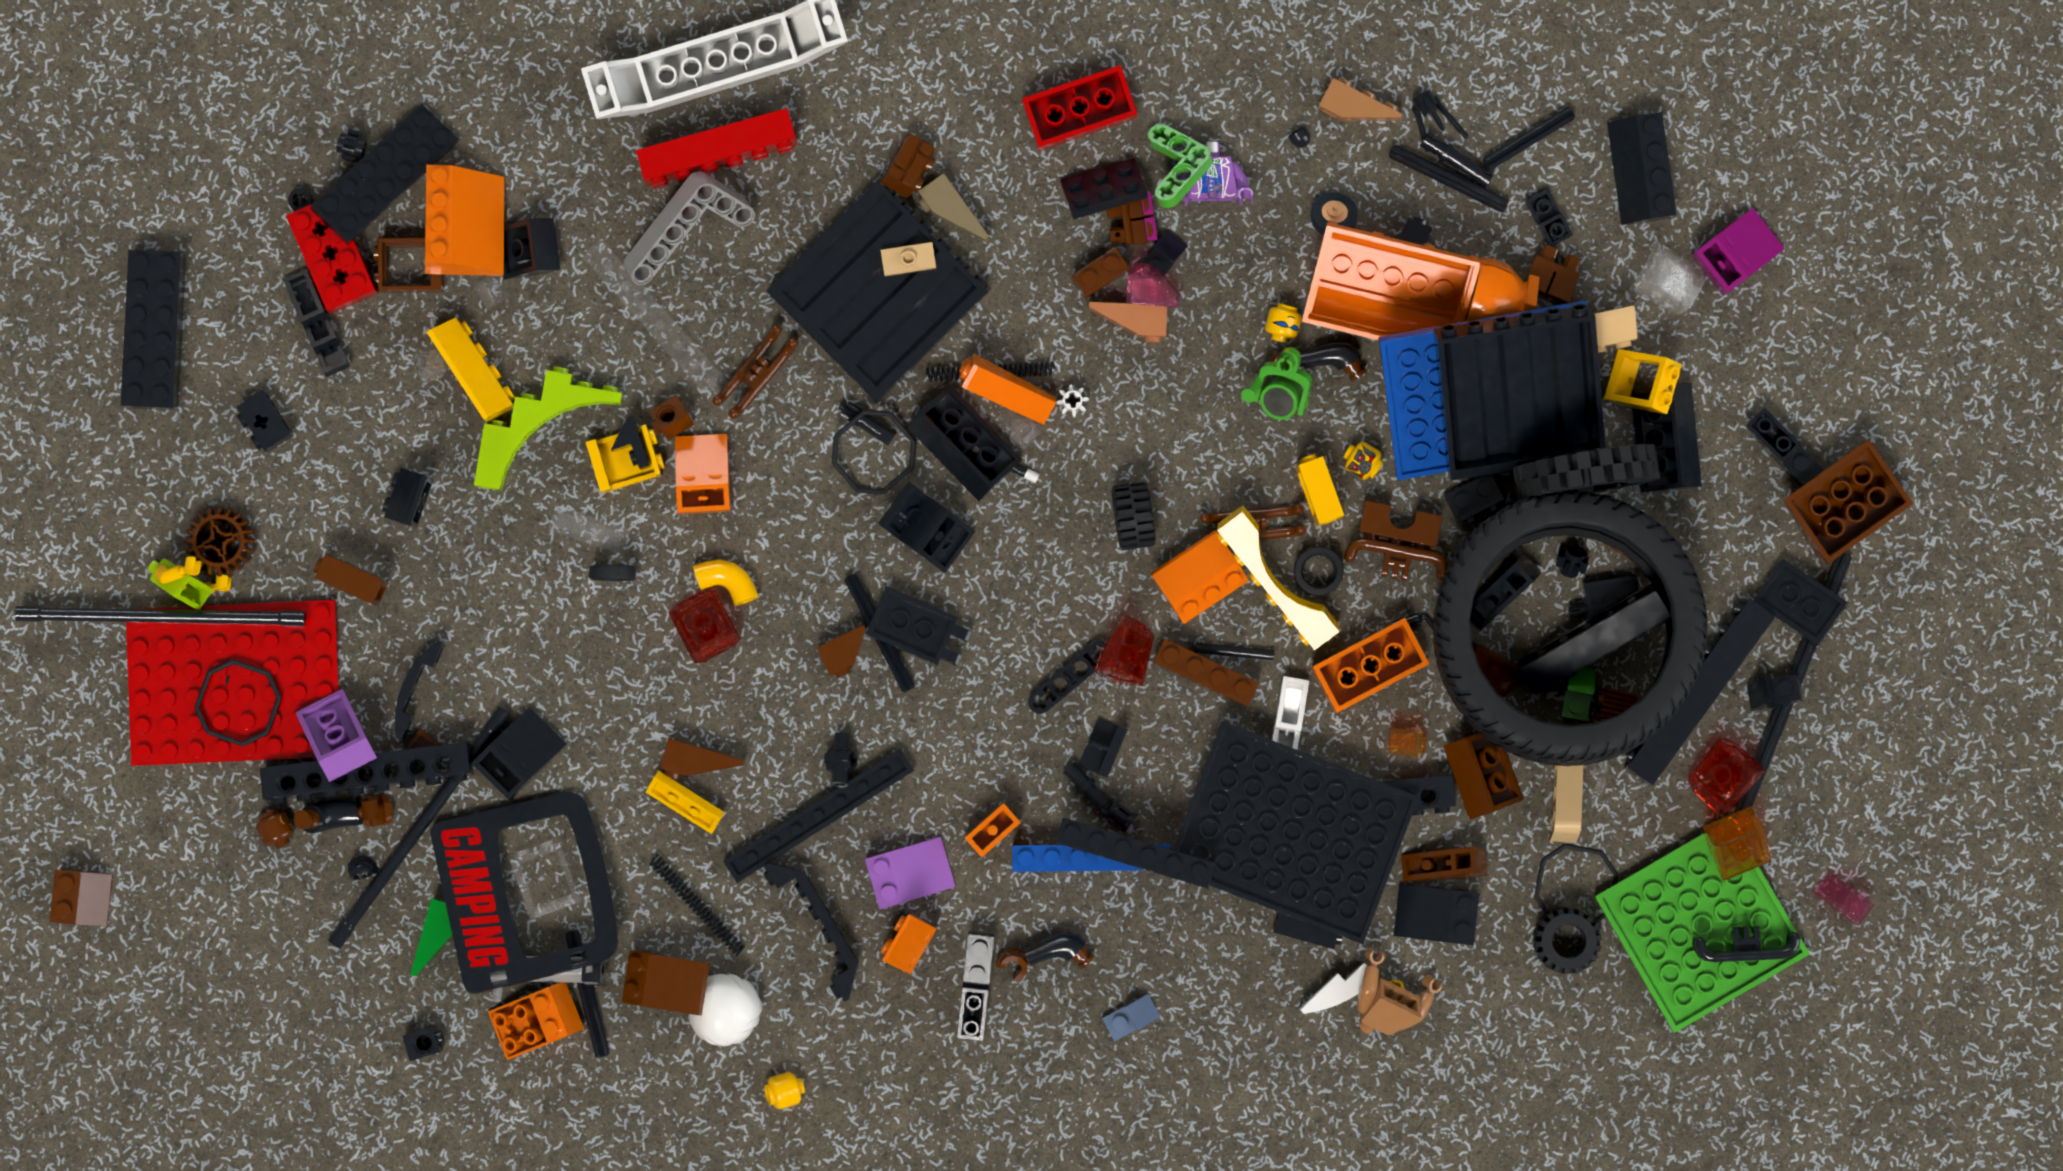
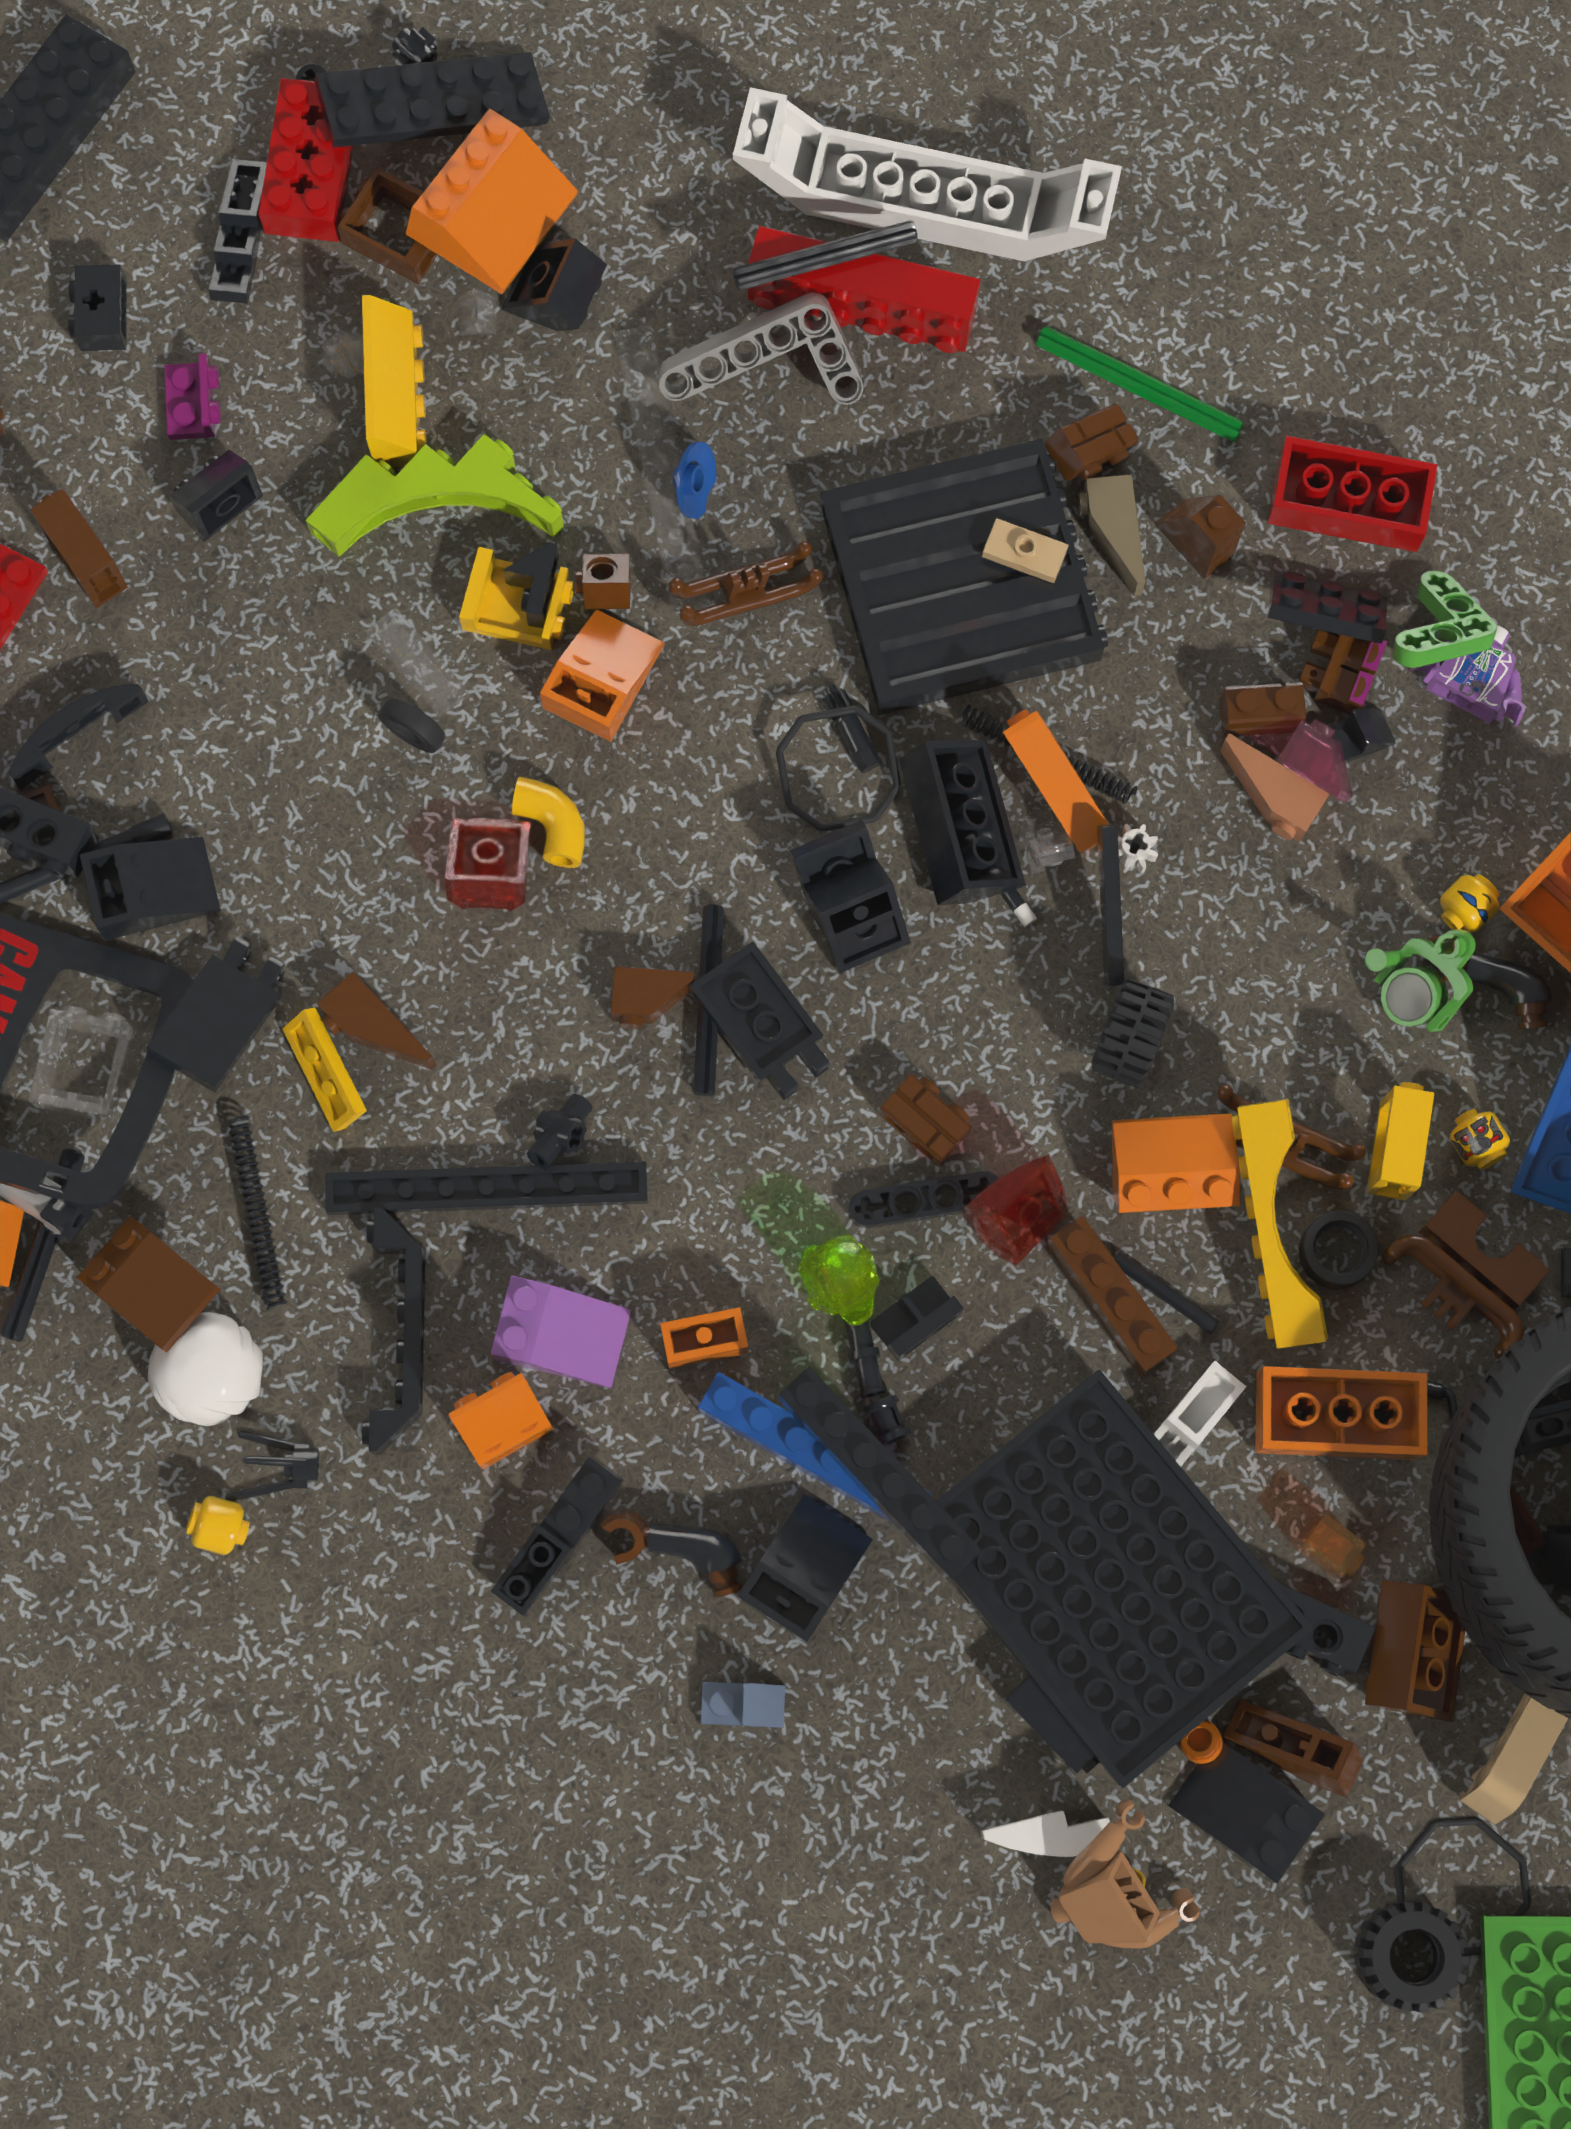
camera: 35 degrees right, 10 degrees down
none -> black tile [146,936,285,1092]
none -> magenta bracket [164,353,221,440]
none -> black plant [225,1431,319,1501]
none -> blue dish [673,441,716,519]
none -> black axle [733,220,918,290]
none -> black slope [737,1495,873,1644]
none -> clear neon green piece [797,1235,880,1326]
none -> reddish brown brick [879,1074,972,1167]
none -> green axle [1036,326,1243,441]
none -> black tile [1097,825,1124,986]
none -> reddish brown slope [1155,494,1246,580]
none -> orange tile [1179,1720,1223,1764]

